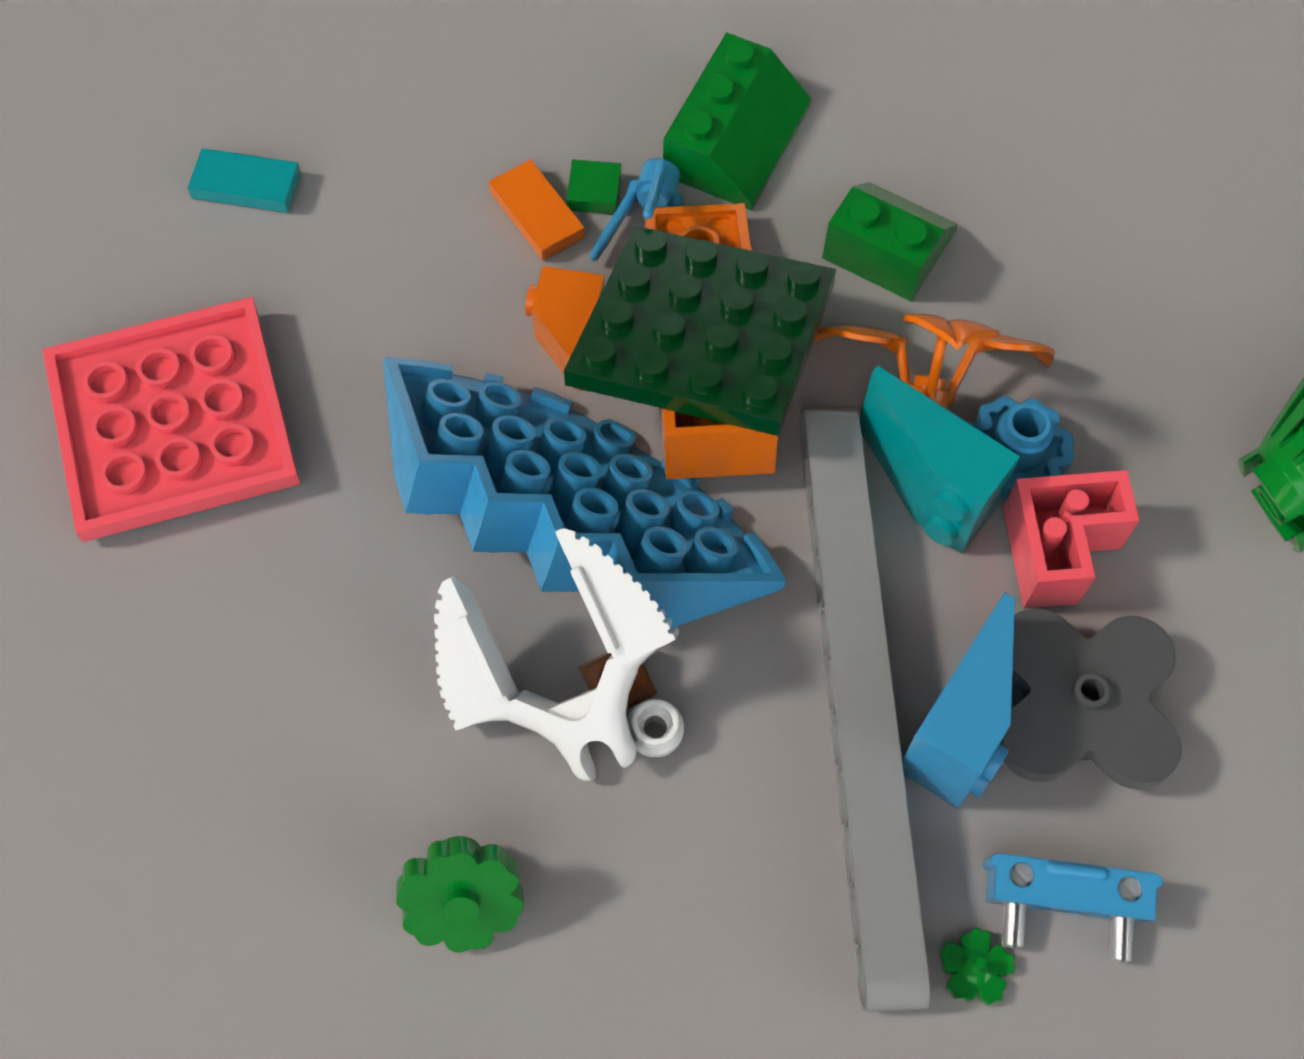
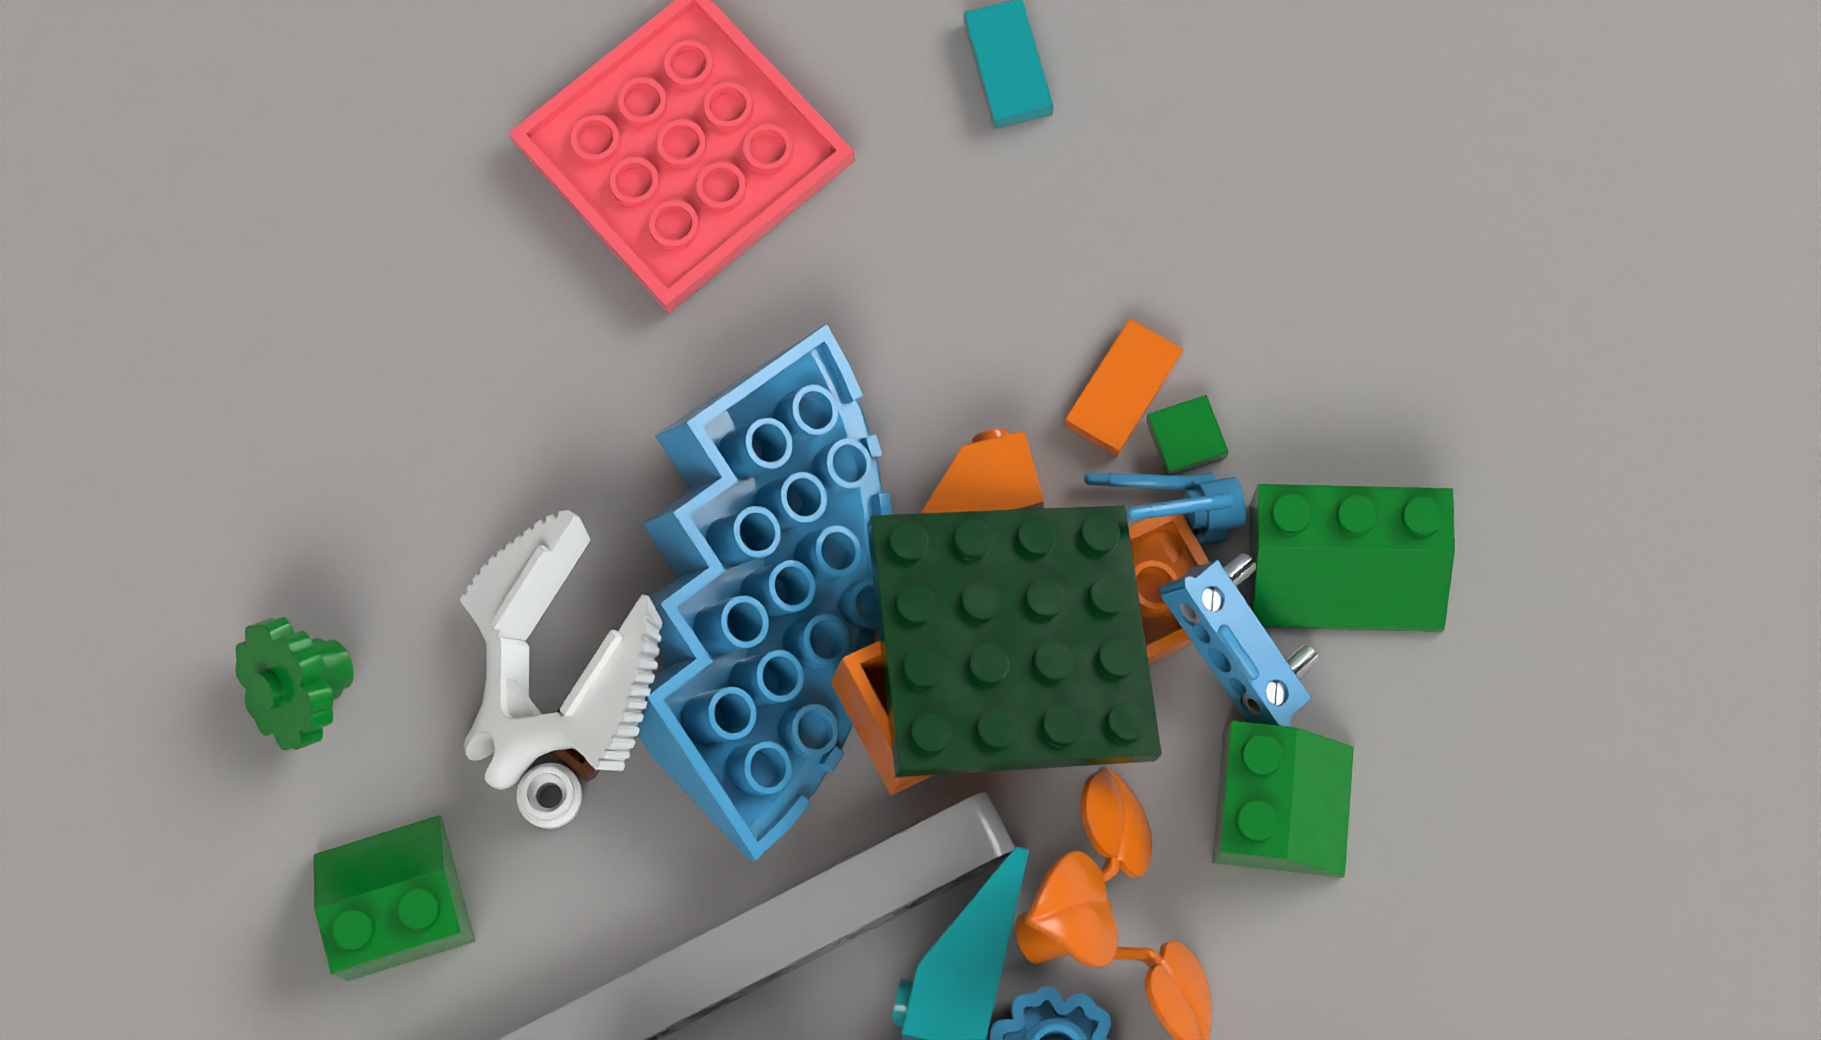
camera: 70 degrees right, 10 degrees up
none -> green slope [313,815,475,981]
none -> dark azure piece [1159,553,1318,727]

